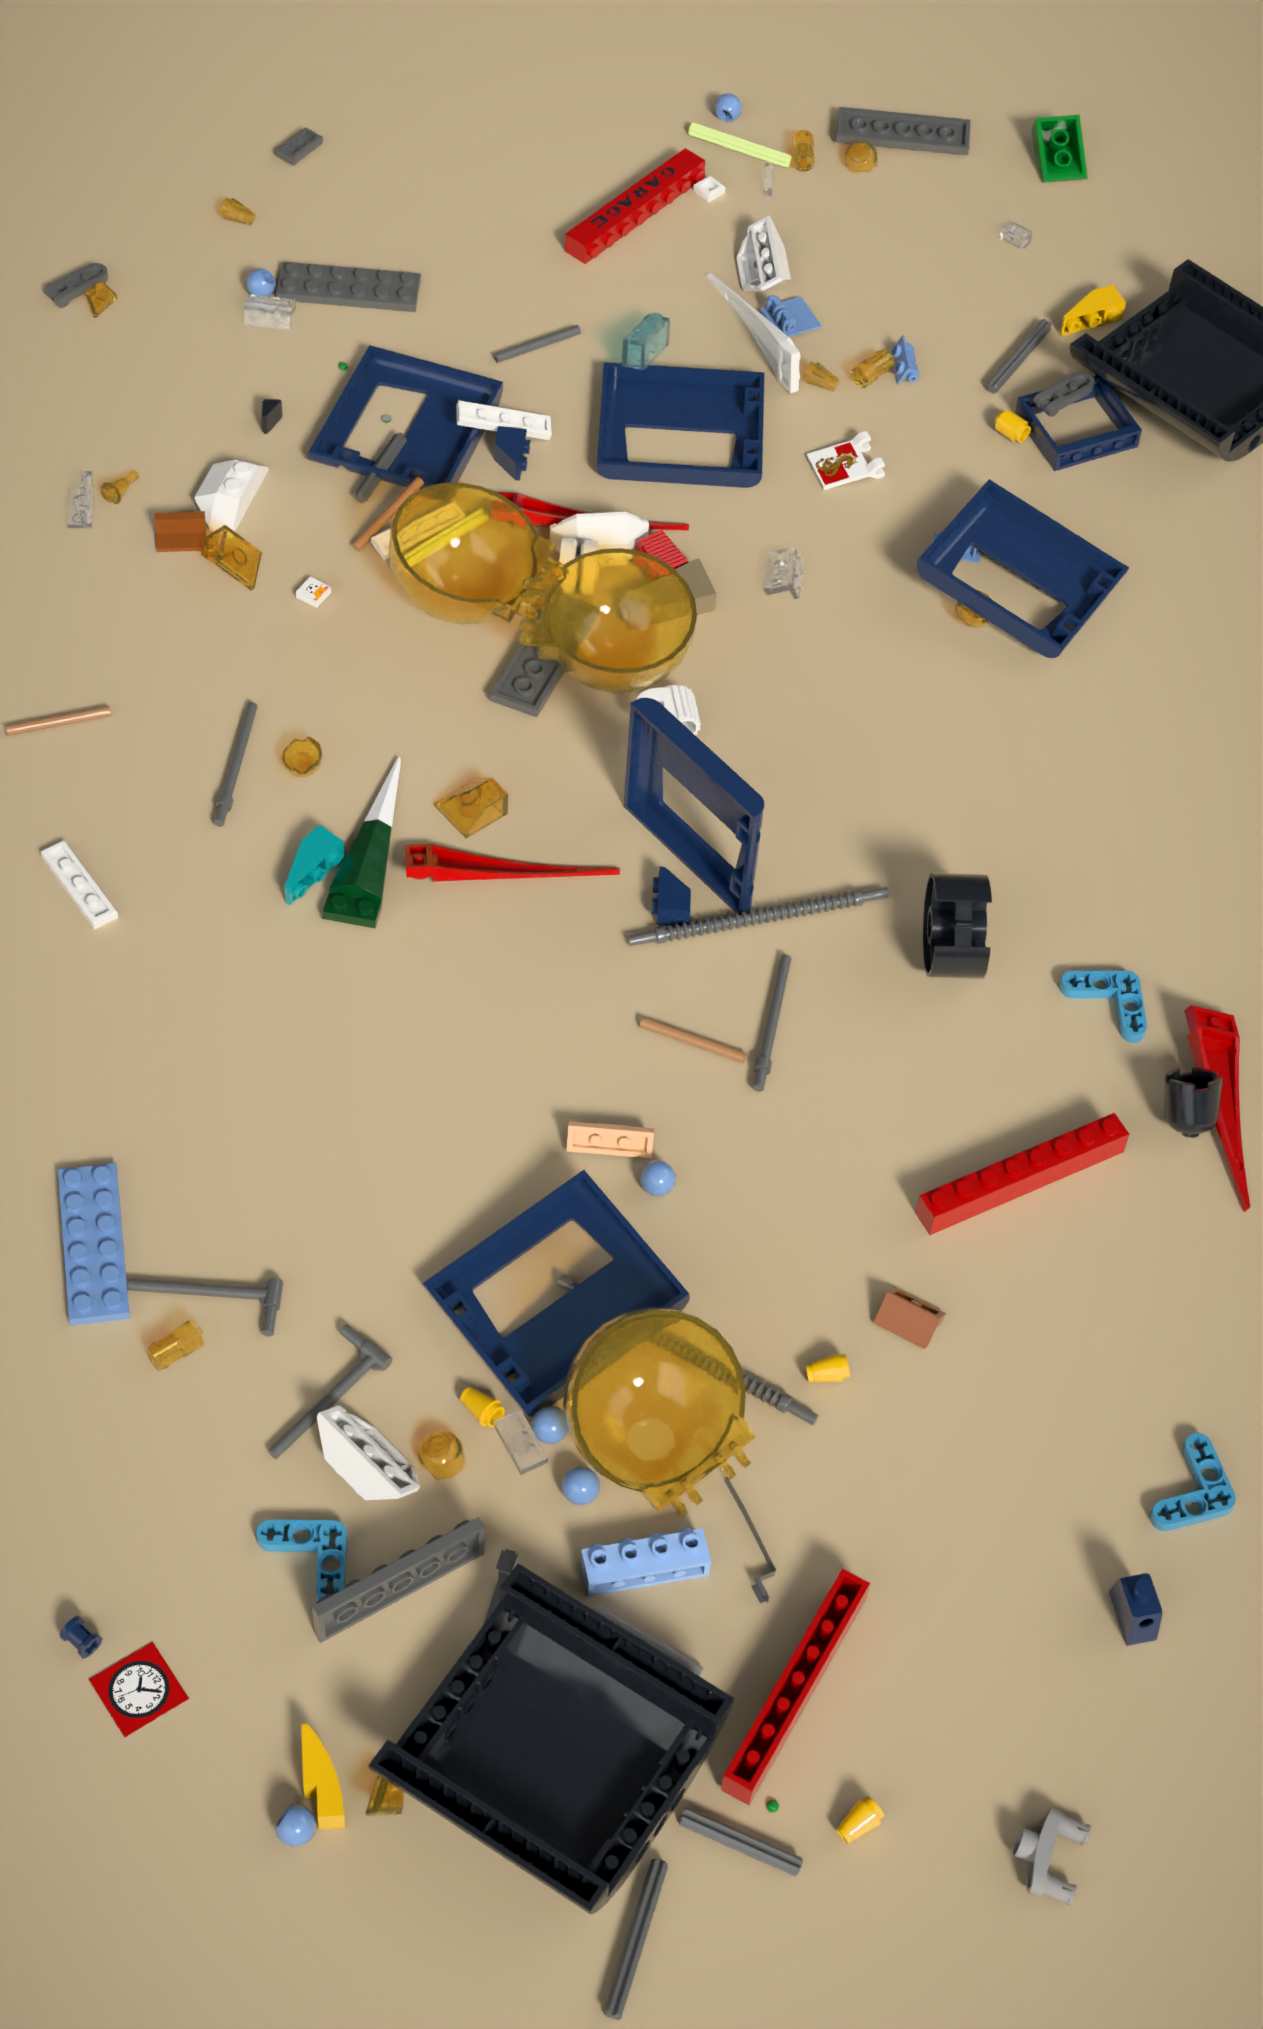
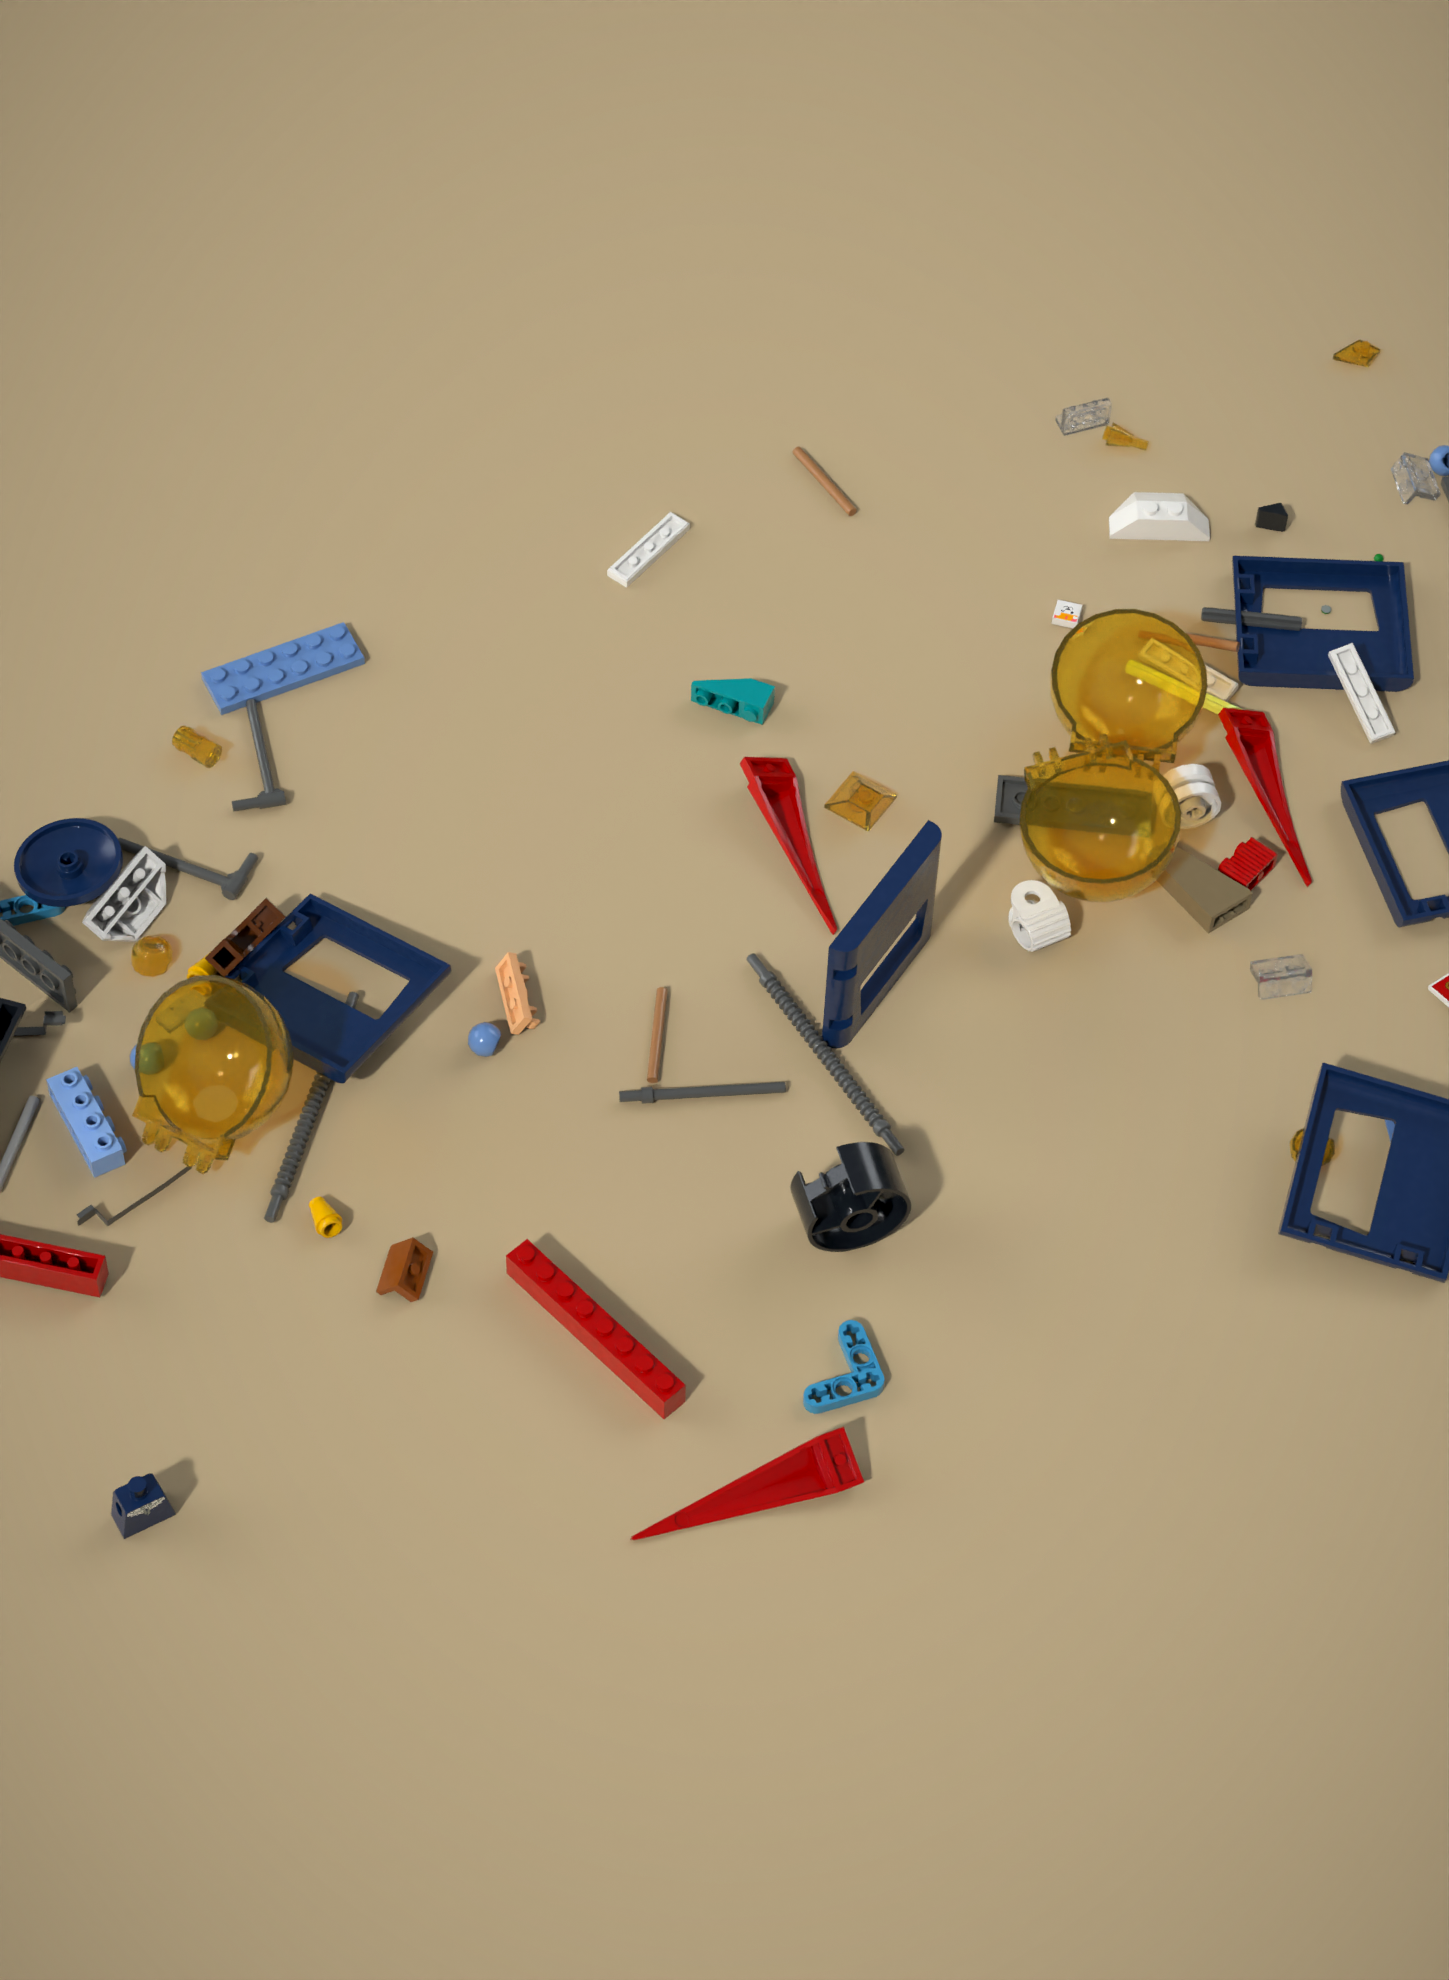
camera: 75 degrees right, 0 degrees up
dark grey plate [45,263,108,308] -> none
dark orange panel [155,511,207,552] -> none
clear yellow slope [201,525,262,591] -> none
dark grey bar [214,702,258,827] -> none
clear yellow hair [282,736,323,777] -> none
dark green plate [322,757,401,928] -> none
dark blue slope [495,426,531,481] -> none
white wedge [549,512,649,562] -> none
dark blue slope [652,866,691,926] -> none
dark azure beam [1150,1433,1236,1531] -> none
black cylinder [1165,1068,1222,1138] -> none
none -> dark blue dish [14,818,123,907]
none -> reddish brown arch [205,898,286,977]

